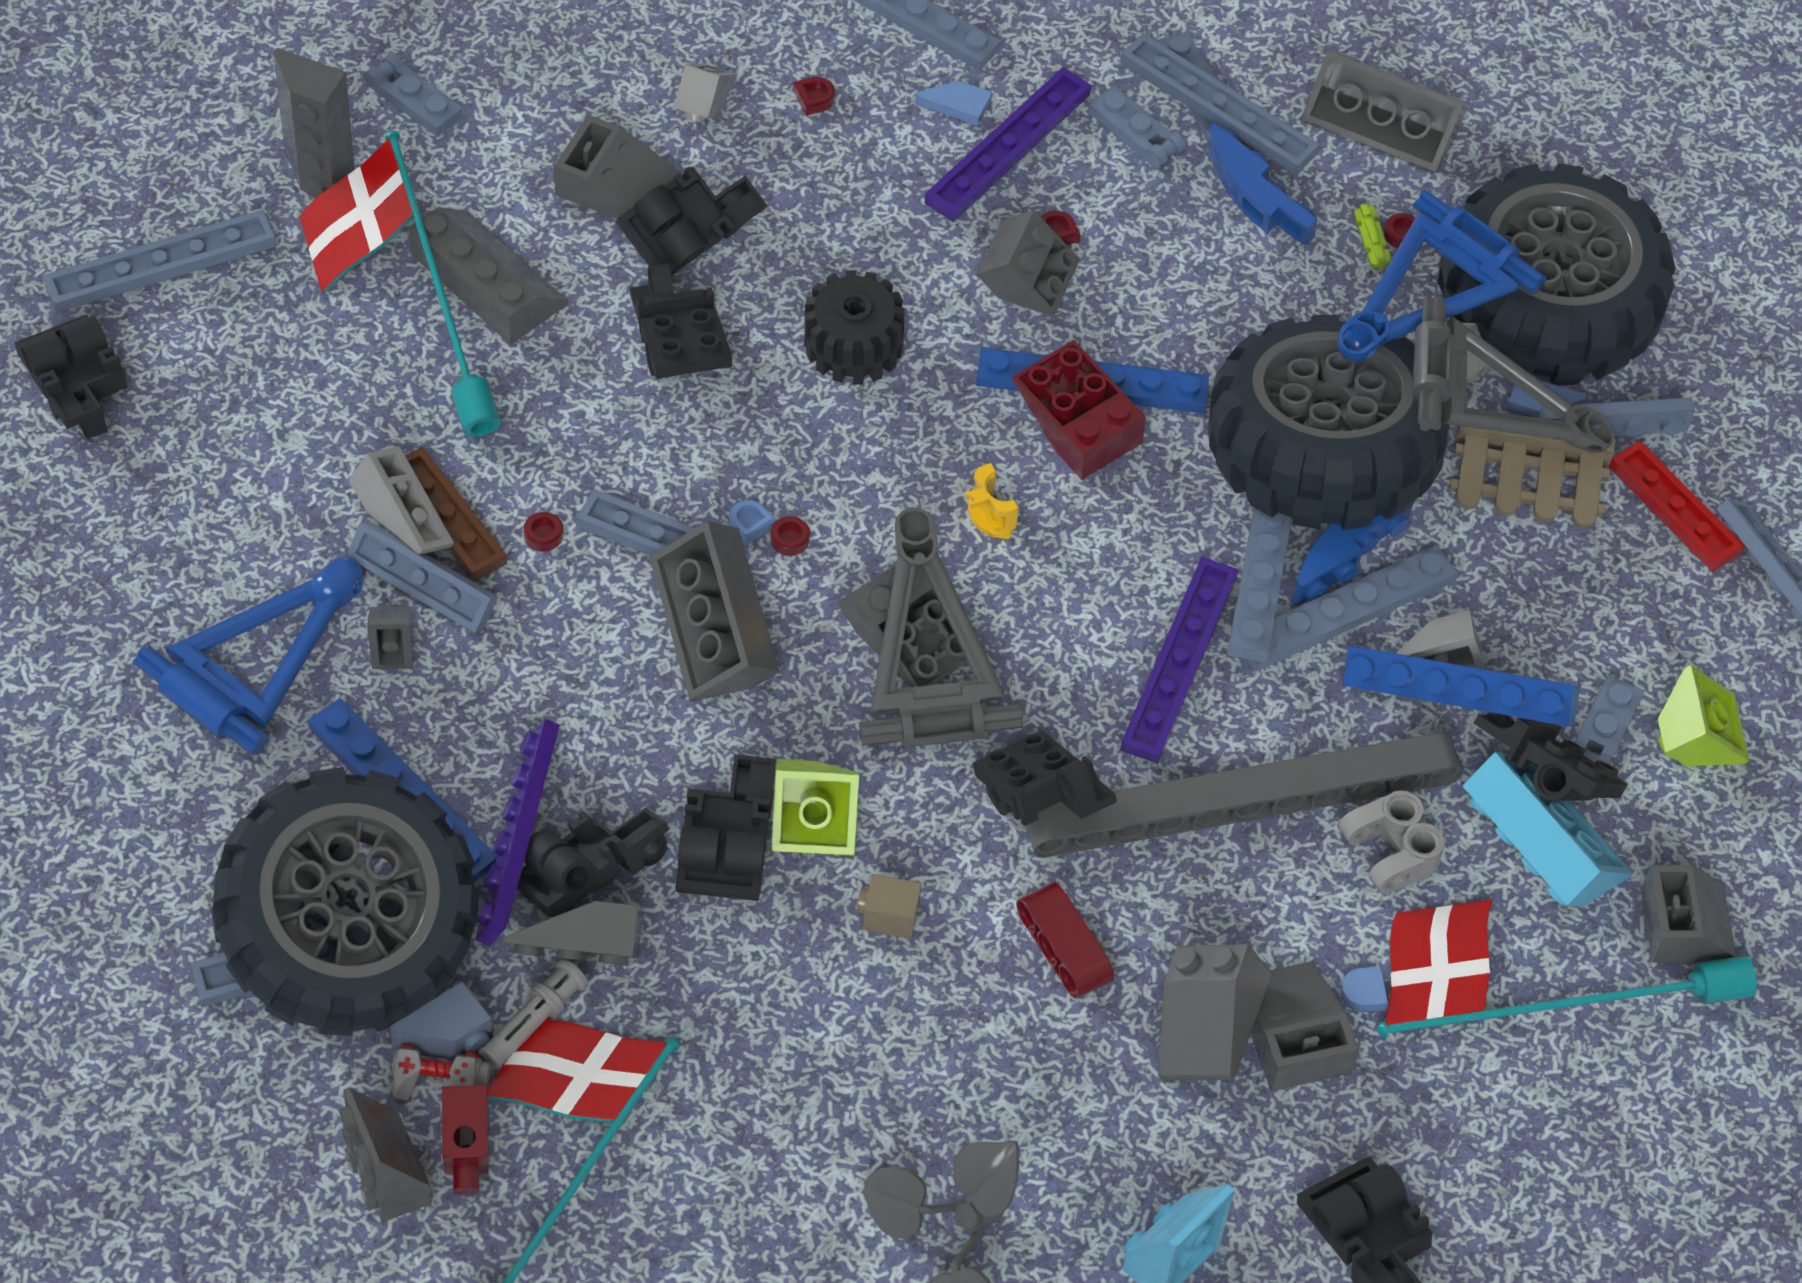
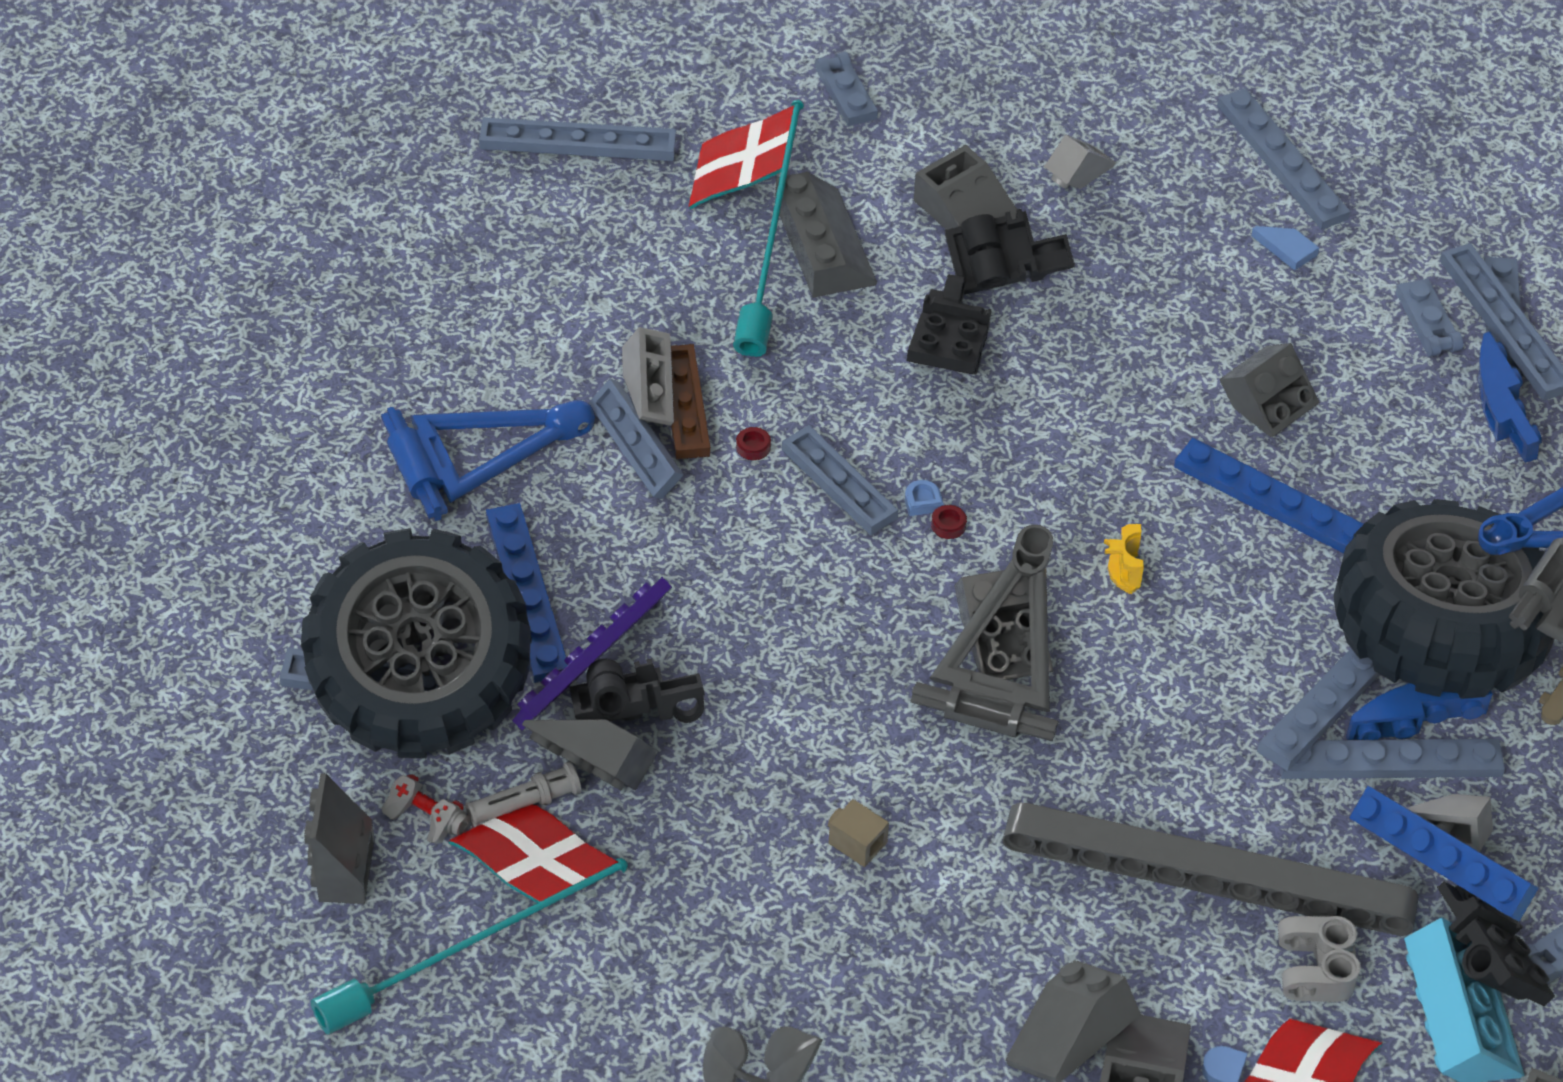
camera: 30 degrees right, 5 degrees down
black plate [14,314,128,439] -> none
dark grey slope [273,48,355,198] -> none
dark grey slope [367,604,413,669] -> none
sand blue slope [390,981,493,1060] -> none
dark red torso [442,1085,489,1195] -> none
dark grey slope [649,521,780,701] -> none
black plate [675,754,776,901] -> none
lime slope [771,759,859,856] -> none
dark red tile [793,77,835,116] -> none
black wheel [804,270,905,385] -> none
dark purple plate [924,67,1092,222] -> none
black plate [973,730,1117,826] -> none
dark red slope [1012,340,1146,480] -> none
dark red beam [1016,882,1114,999] -> none
dark red tile [1041,211,1081,245] -> none
dark purple plate [1120,556,1239,764] -> none

